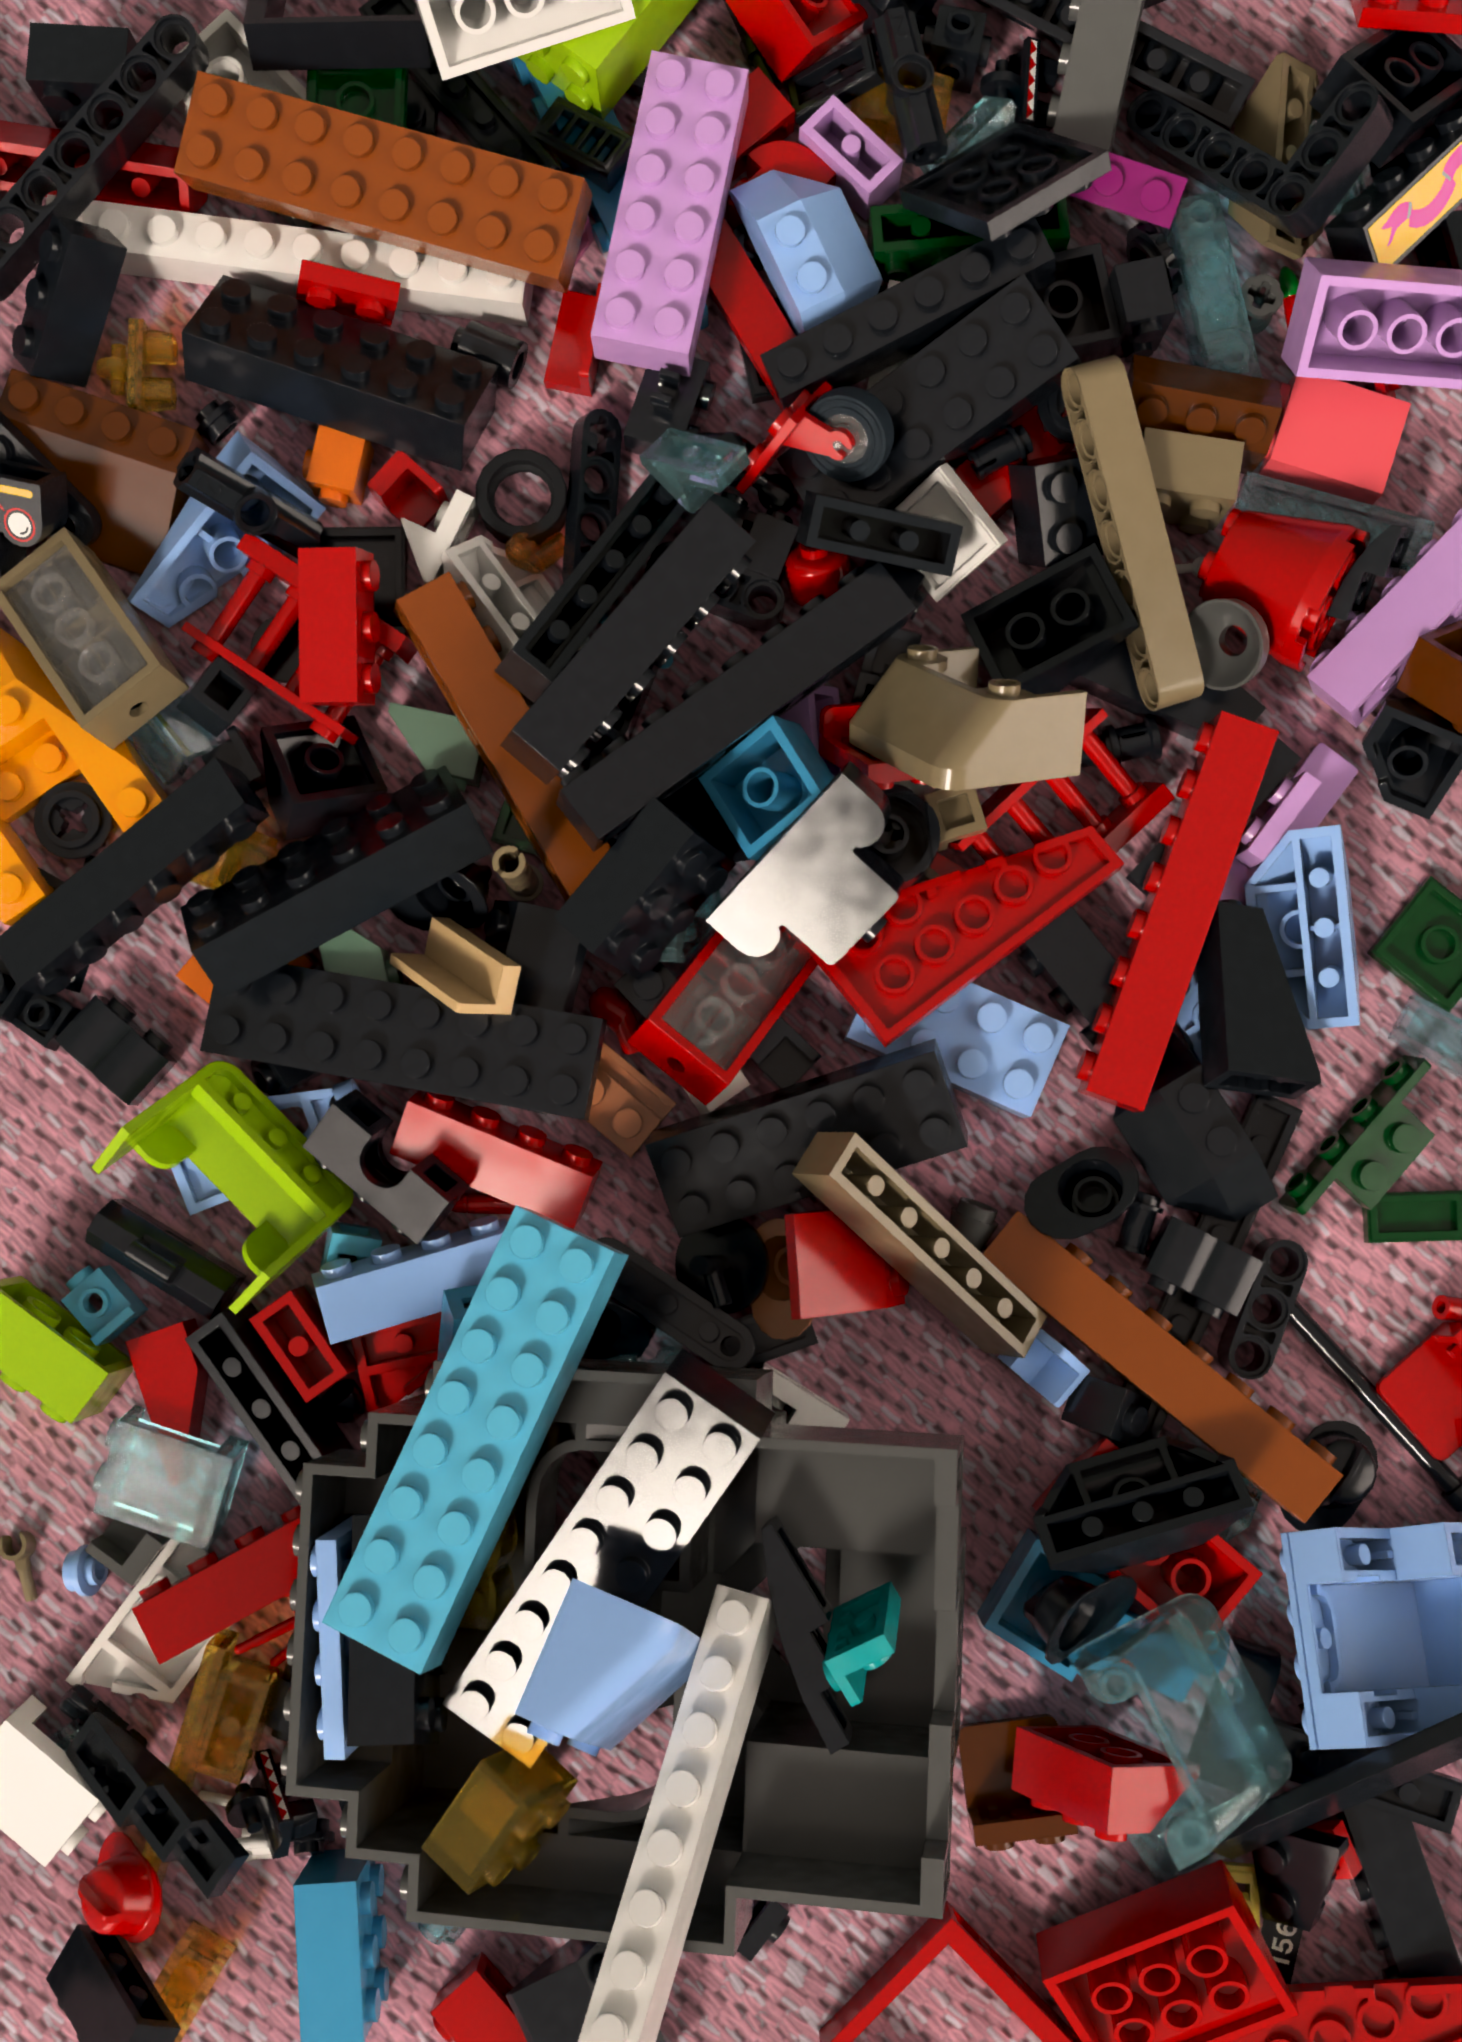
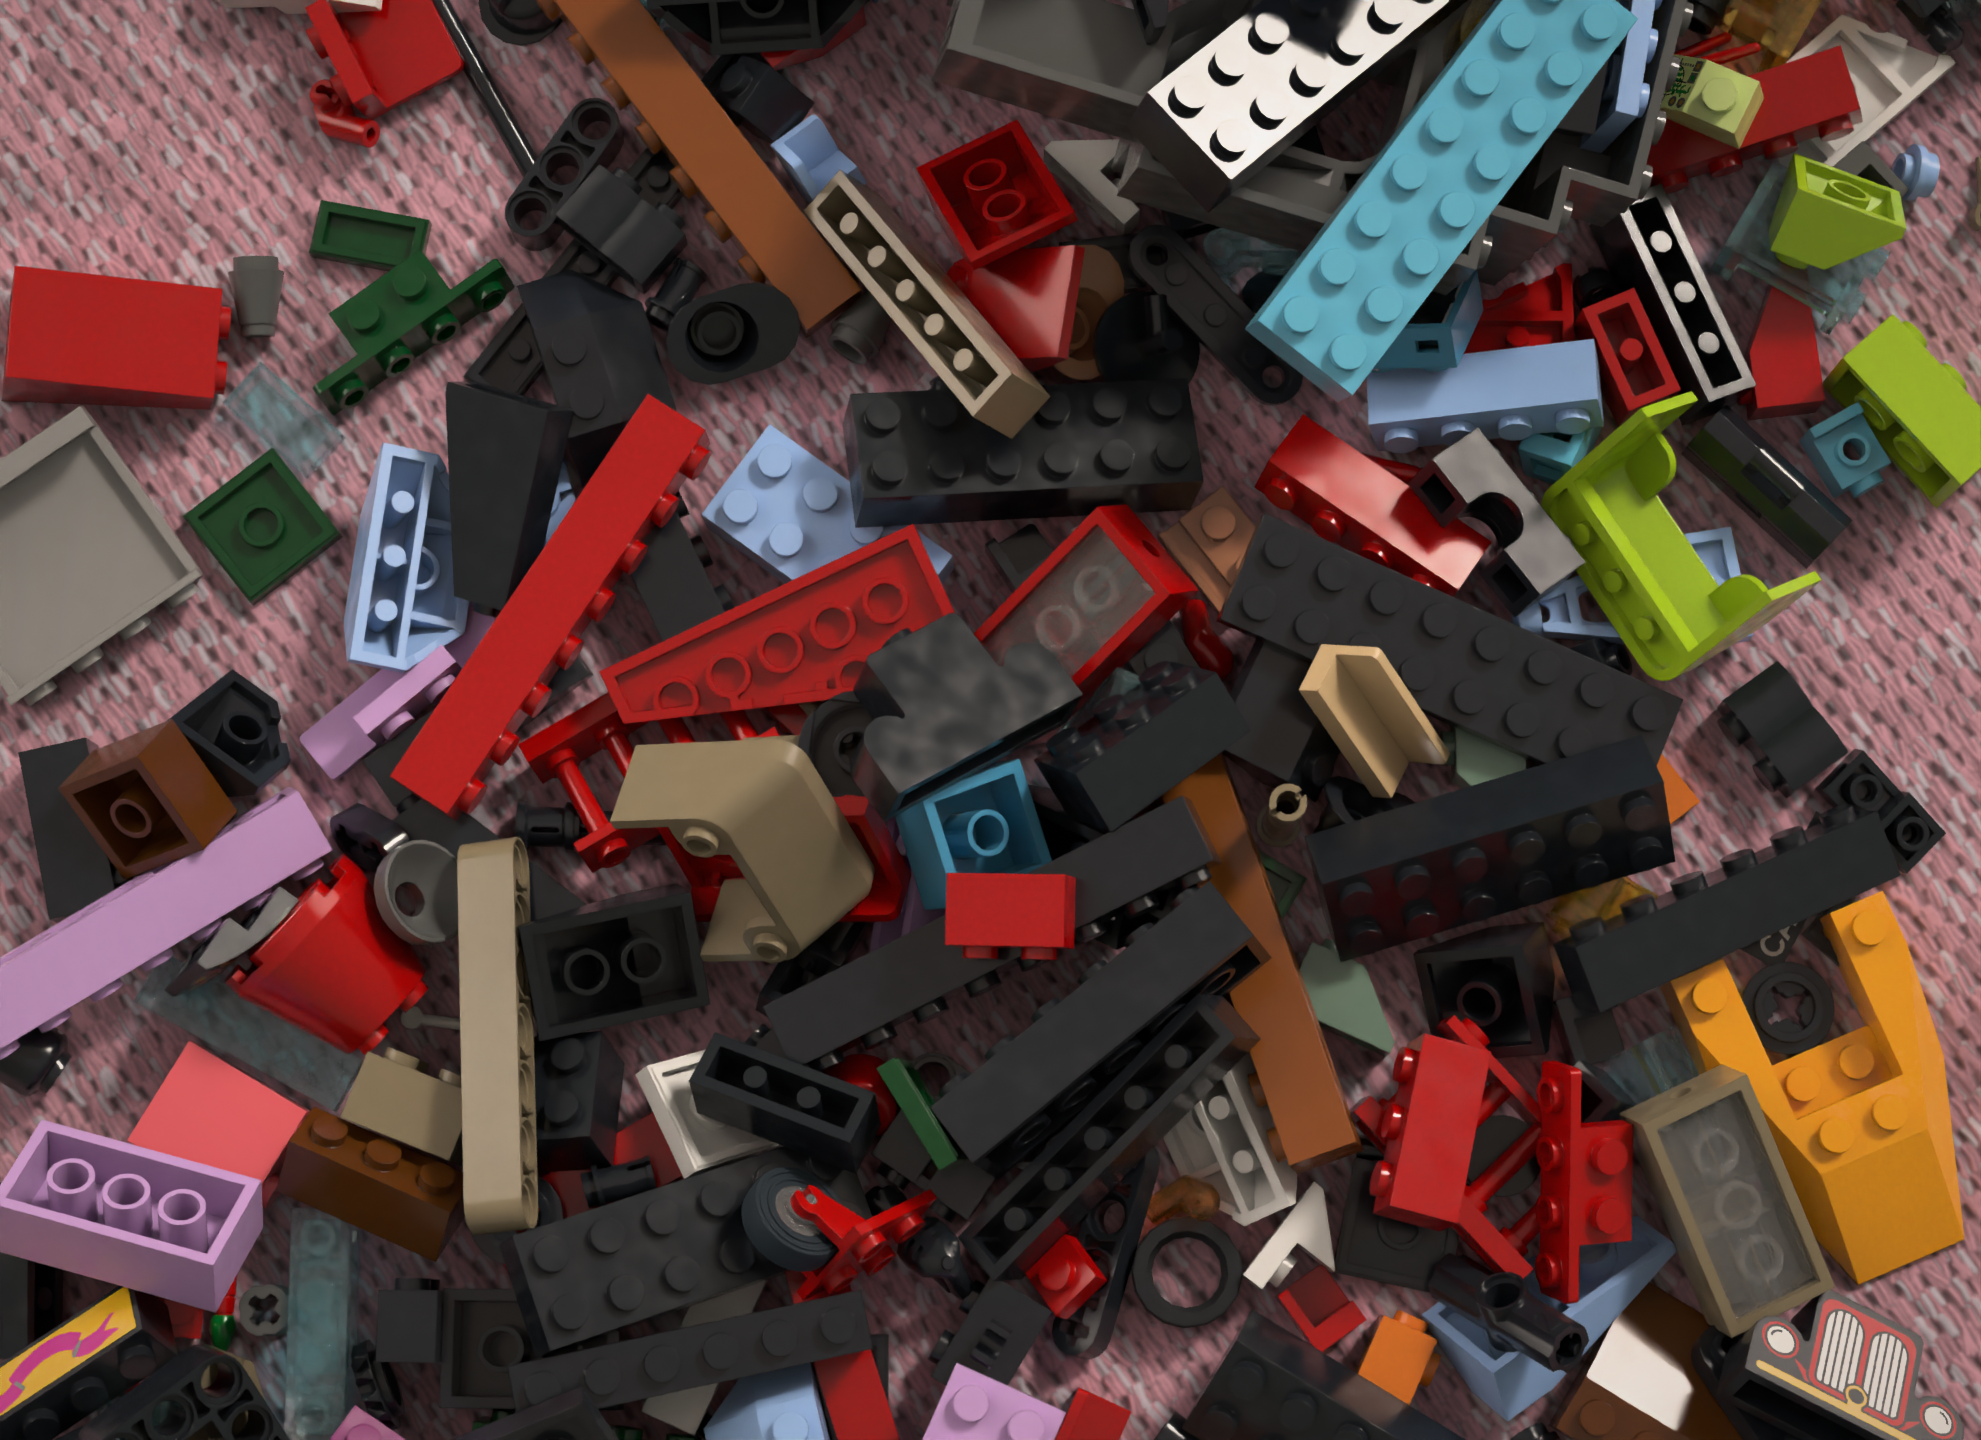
camera: 165 degrees left, 5 degrees down
clear light blue slope [639,428,750,513] -> none
none -> black beam [330,803,411,874]
none -> dark green tile [876,1057,968,1171]
none -> red slope [916,119,1078,270]
none -> red brick [945,873,1076,960]
none -> red plate [1025,1234,1107,1320]
none -> red bracket [1535,1060,1633,1304]
none -> yellowish green slope [1660,54,1764,149]
none -> lime slope [1768,153,1906,270]

